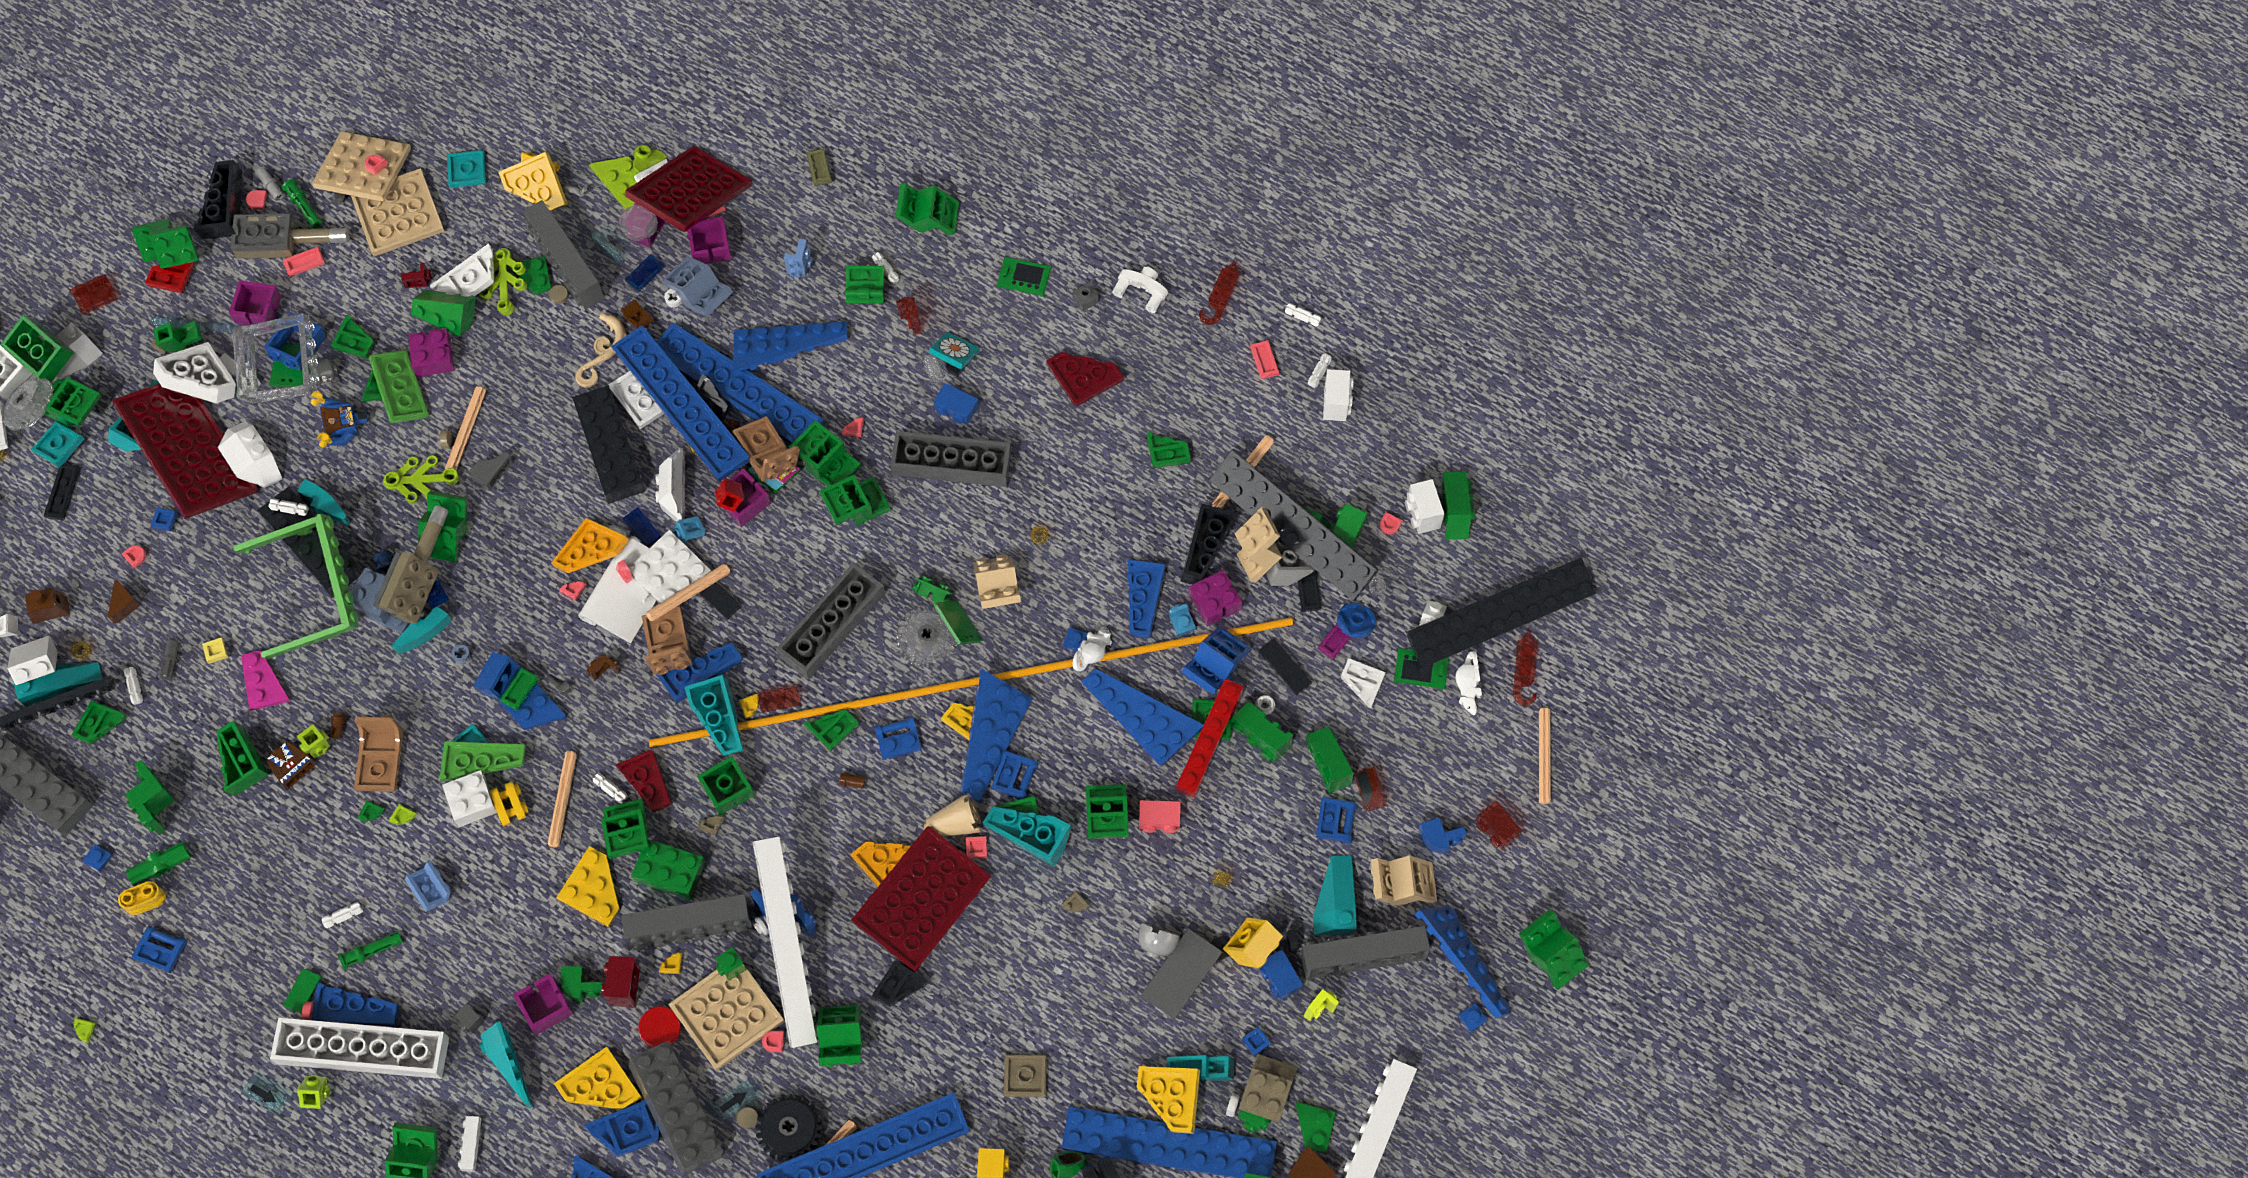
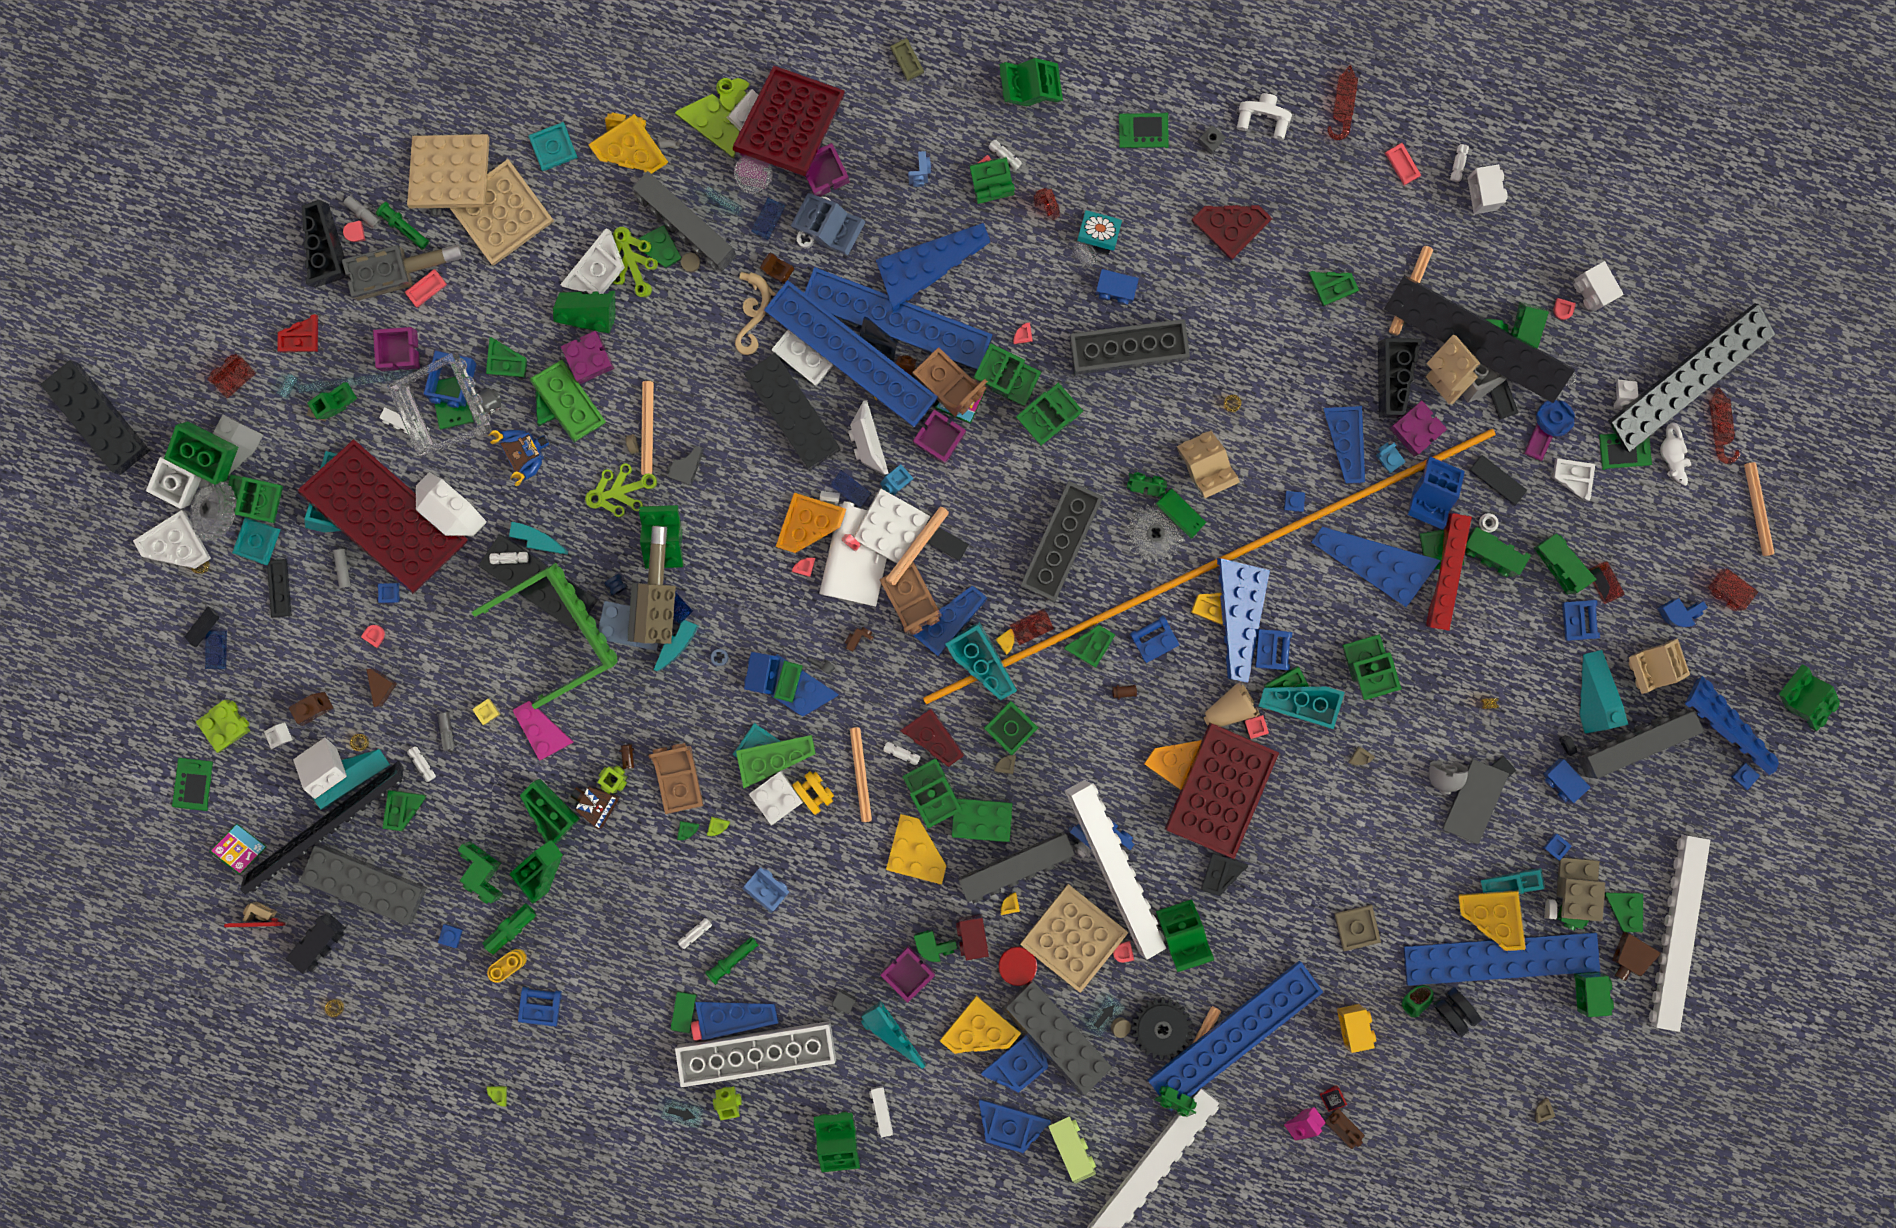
camera: 10 degrees left, 20 degrees up
green bracket [132,219,199,269] -> none
white brick [153,342,236,403] -> none
coral tile [364,155,388,175] -> none
dark red bracket [401,263,431,288] -> none
green brick [715,947,746,981] -> none
red brick [716,477,744,512] -> none
white animal [1073,626,1112,672] -> none
coral brick [1139,800,1180,833] -> none
yellow brick [1223,917,1283,968] -> none
white axle [1285,303,1321,326] -> none
neon yellow bracket [1304,989,1339,1021] -> none
green wedge [1442,472,1475,540] -> none
none -> clear light blue pin [276,373,298,399]
none -> light grey pin [332,549,351,588]
none -> green wedge [509,840,563,904]

